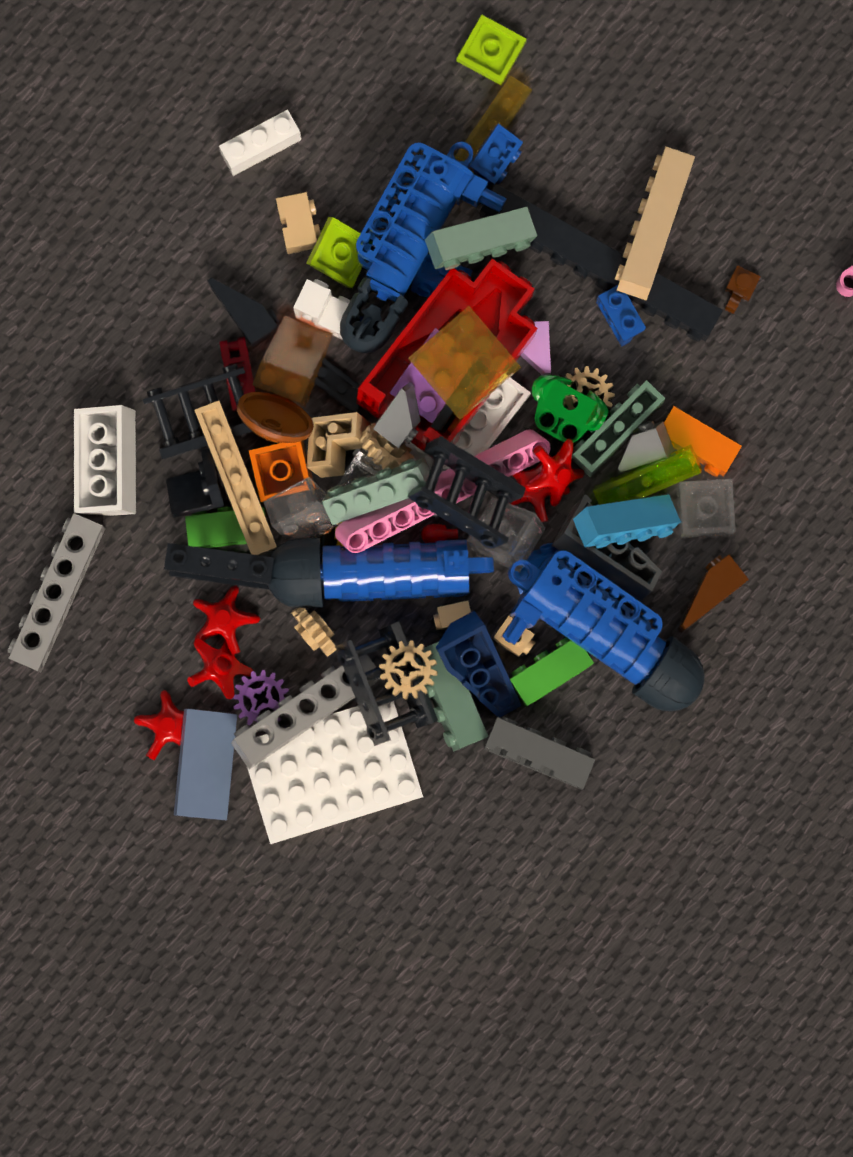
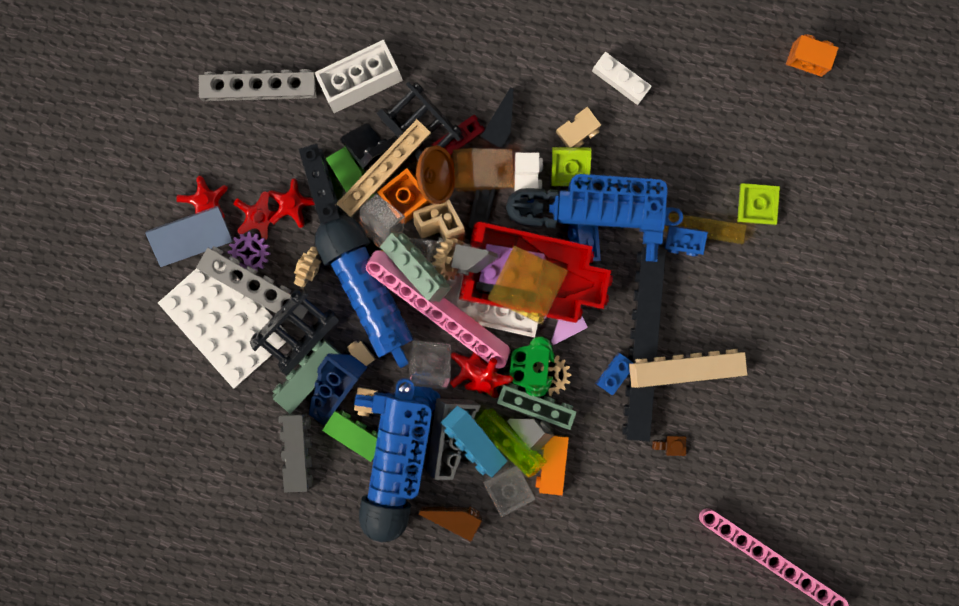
camera: 70 degrees right, 5 degrees up
tan gear [379,640,438,699] -> none
black fence [408,436,526,549] -> none
red cylinder [421,524,458,543] -> none
sand green brick [425,207,537,270] -> none

